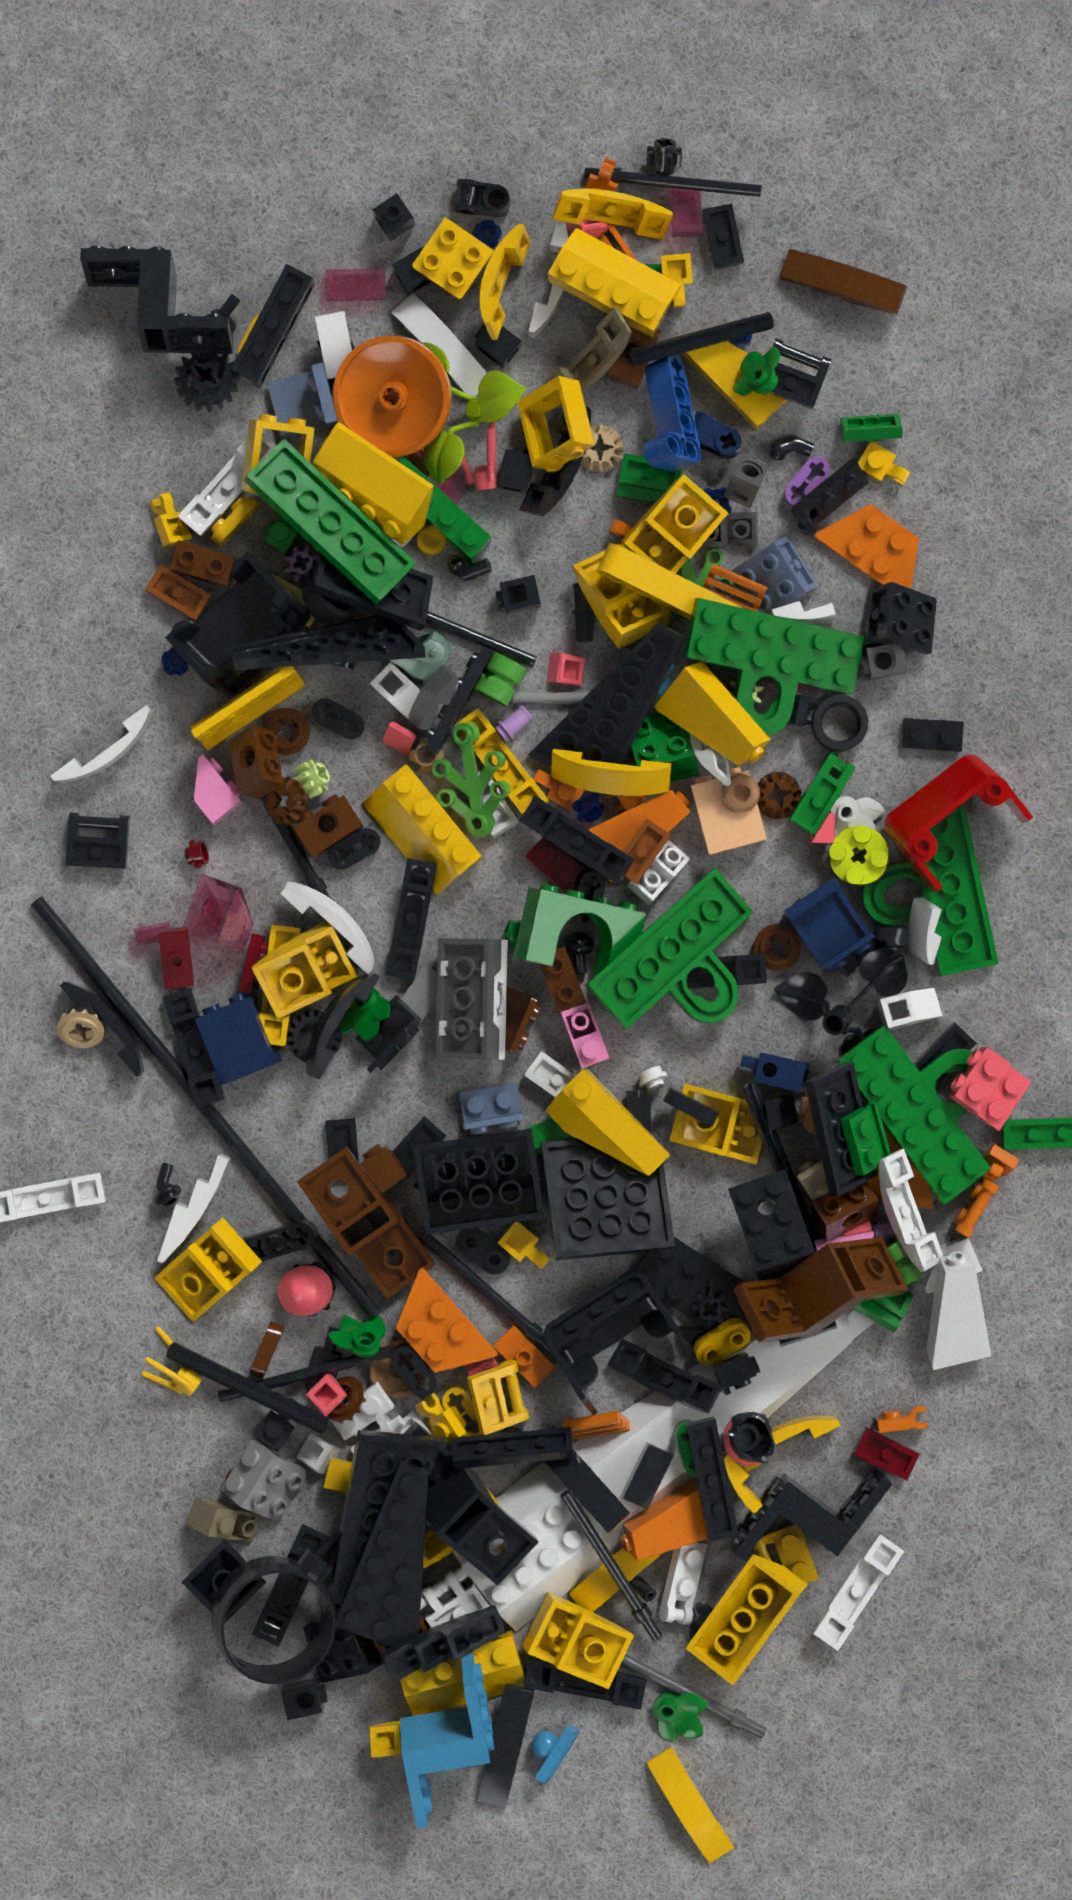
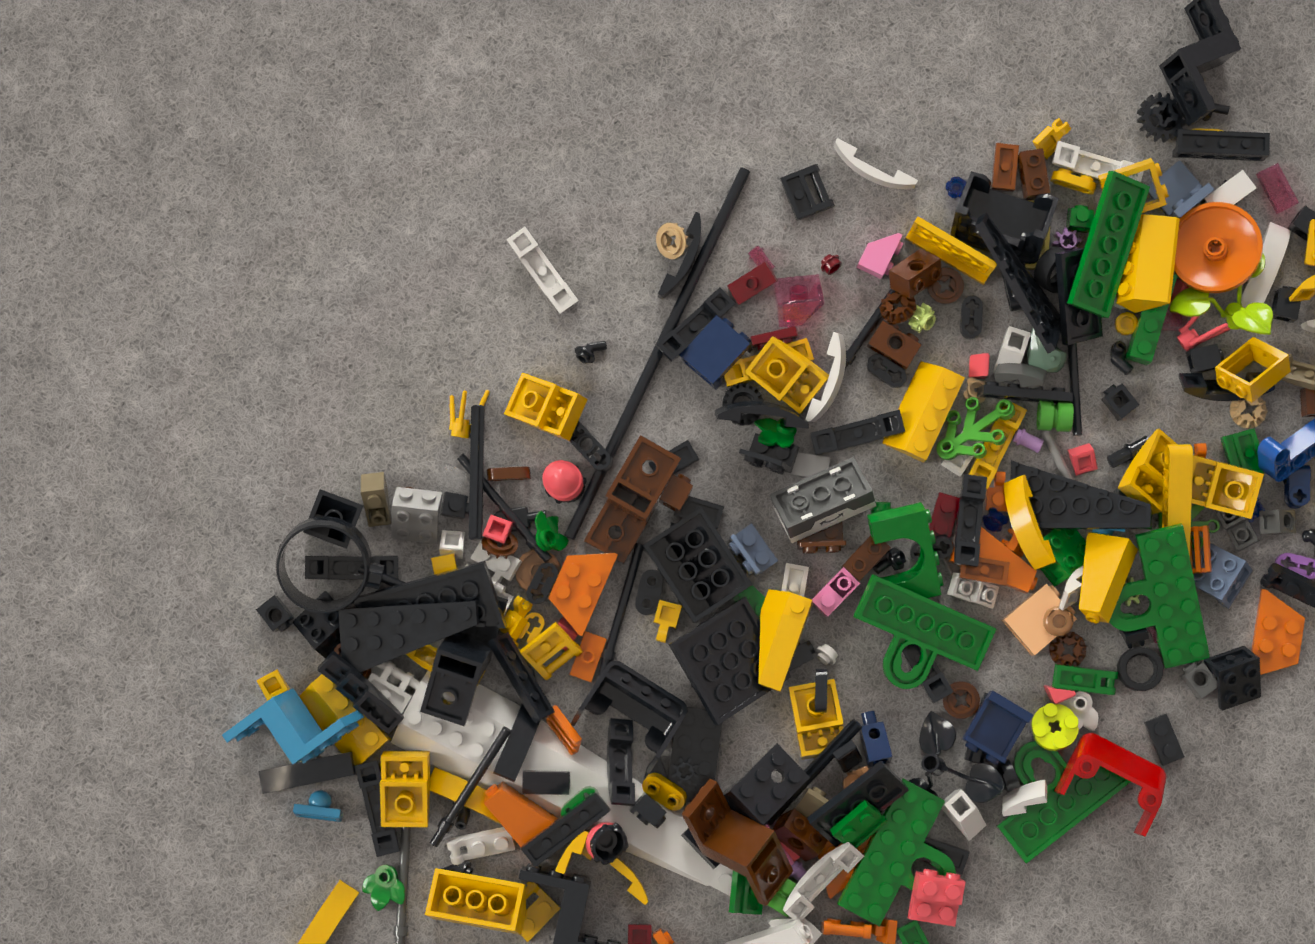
camera: 70 degrees right, 5 degrees down
white slope [157,1154,232,1263] -> none
white slope [770,601,836,626] -> none

